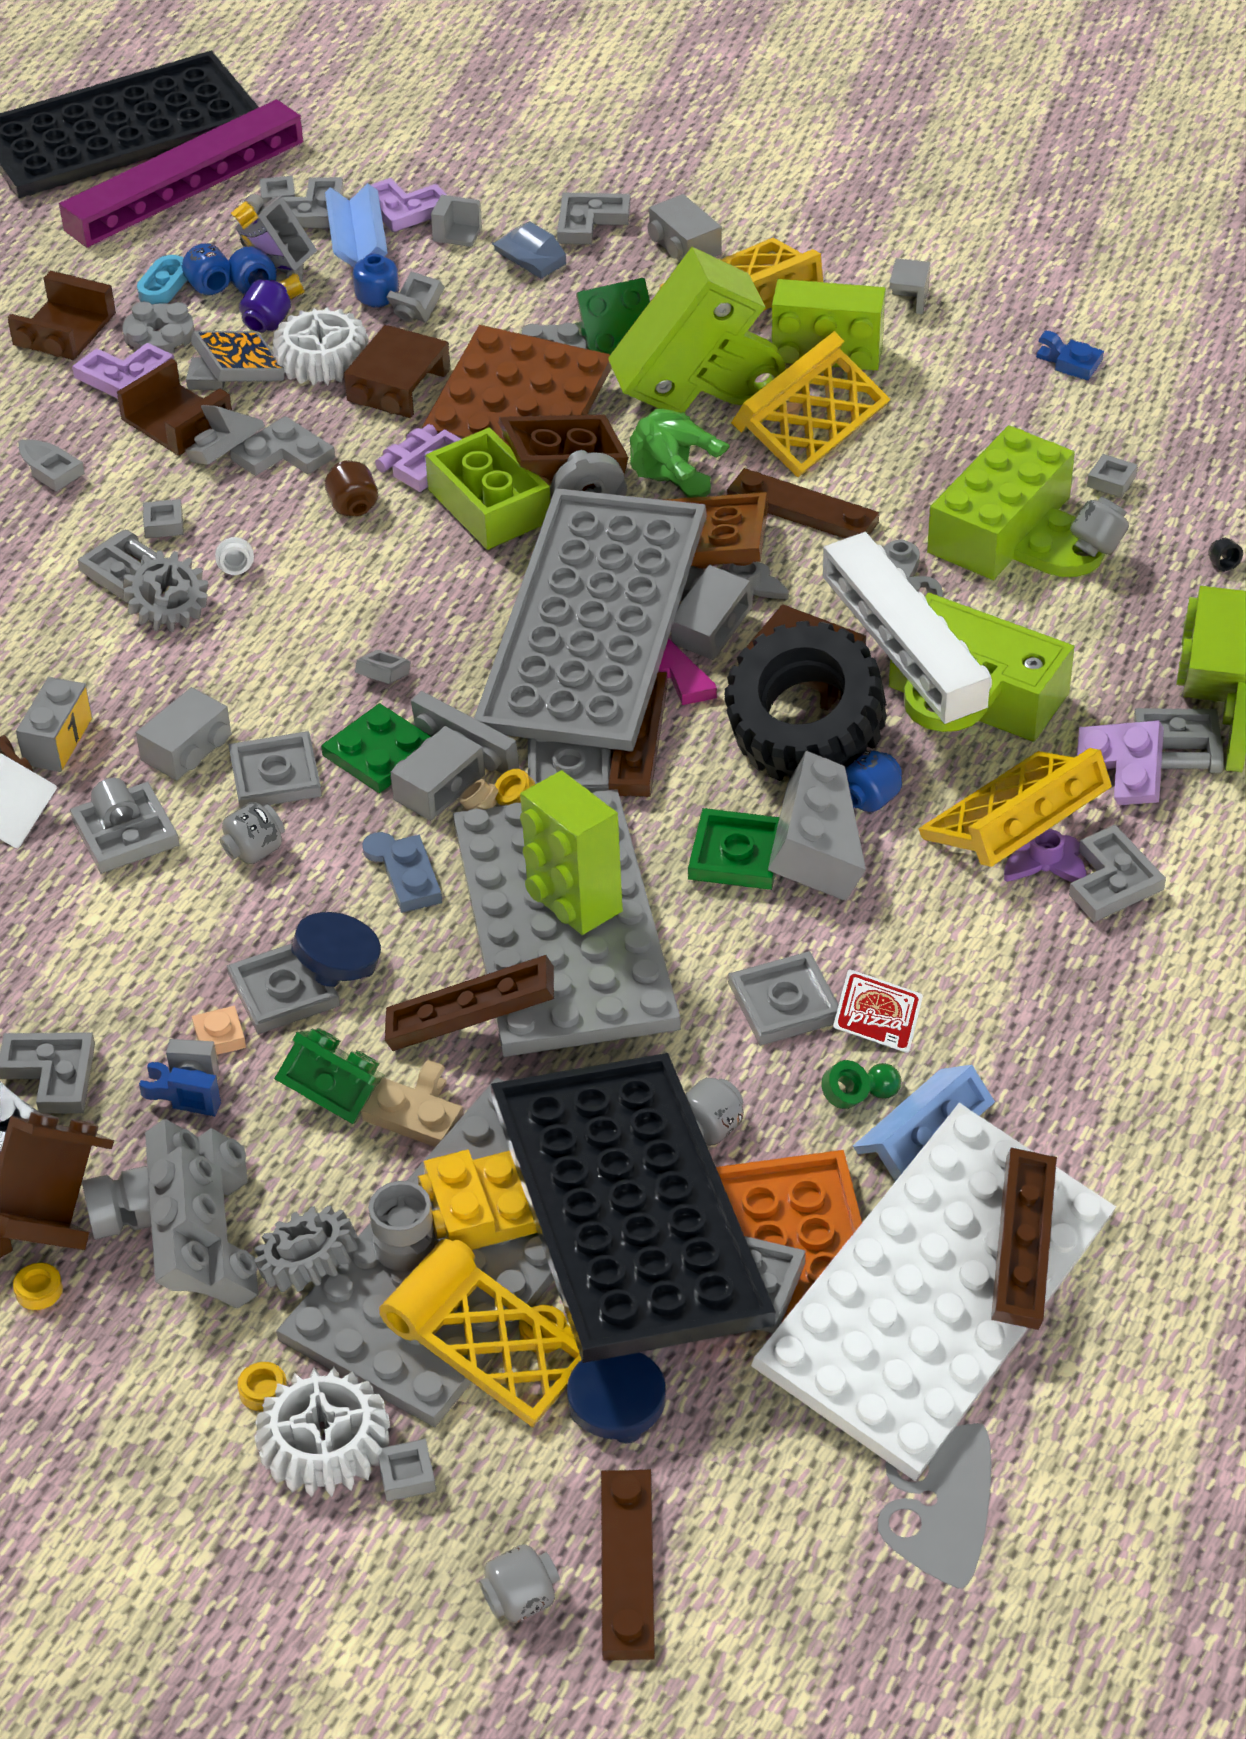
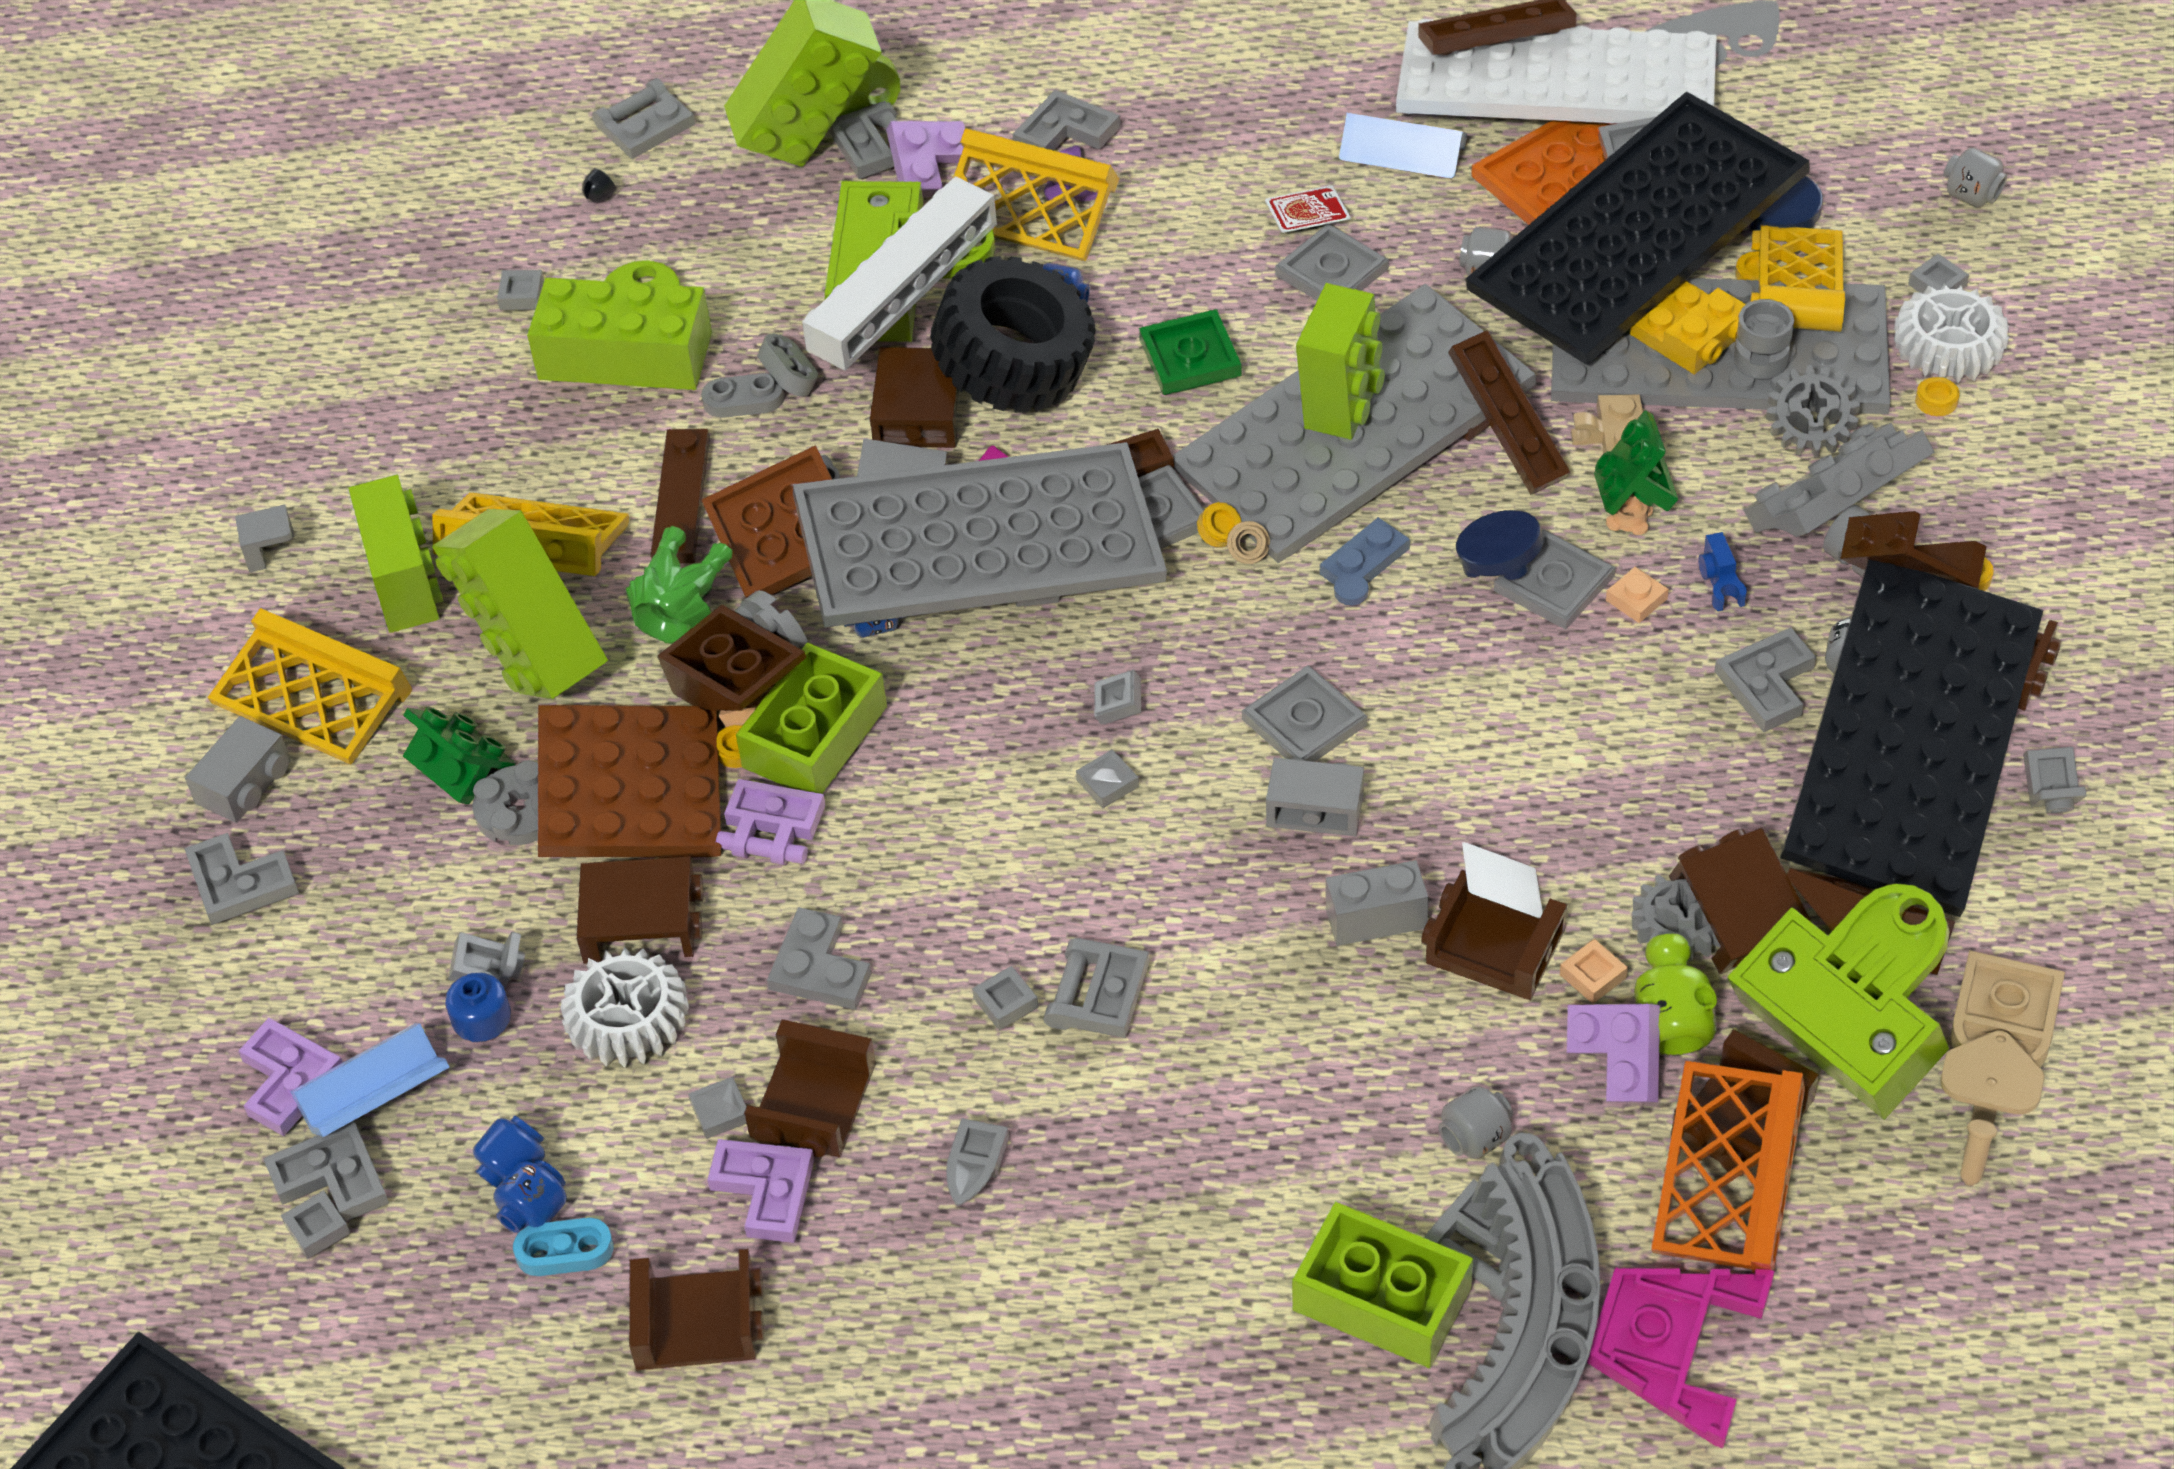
camera: 115 degrees left, 5 degrees up
magenta brick [59,99,303,248] -> none
light grey plate [70,778,180,874] -> none
light grey plate [123,302,195,354] -> none
light grey gear [123,550,208,632] -> none
light grey plate [166,1039,219,1077] -> none
light grey slope [185,405,265,465] -> none
tile [191,331,285,382] -> none
white plate [215,537,254,575] -> none
light grey head [219,802,285,864] -> none
light grey torso [231,194,317,300] -> none
dark purple head [239,280,292,333] -> none
green plate [321,703,431,794] -> none
reddish brown head [325,460,378,516] -> none
light grey brick [391,726,485,821] -> none
light grey plate [411,691,519,774] -> none
light grey panel [431,195,482,247] -> none
sand blue slope [492,222,566,279] -> none
reddish brown plate [601,1469,655,1661] -> none
light grey wedge [768,751,866,900] -> none
green plate [821,1060,901,1109] -> none
blue plate [1036,331,1104,380] -> none
light grey head [1071,497,1129,557] -> none
none -> light grey tile [1076,749,1139,809]

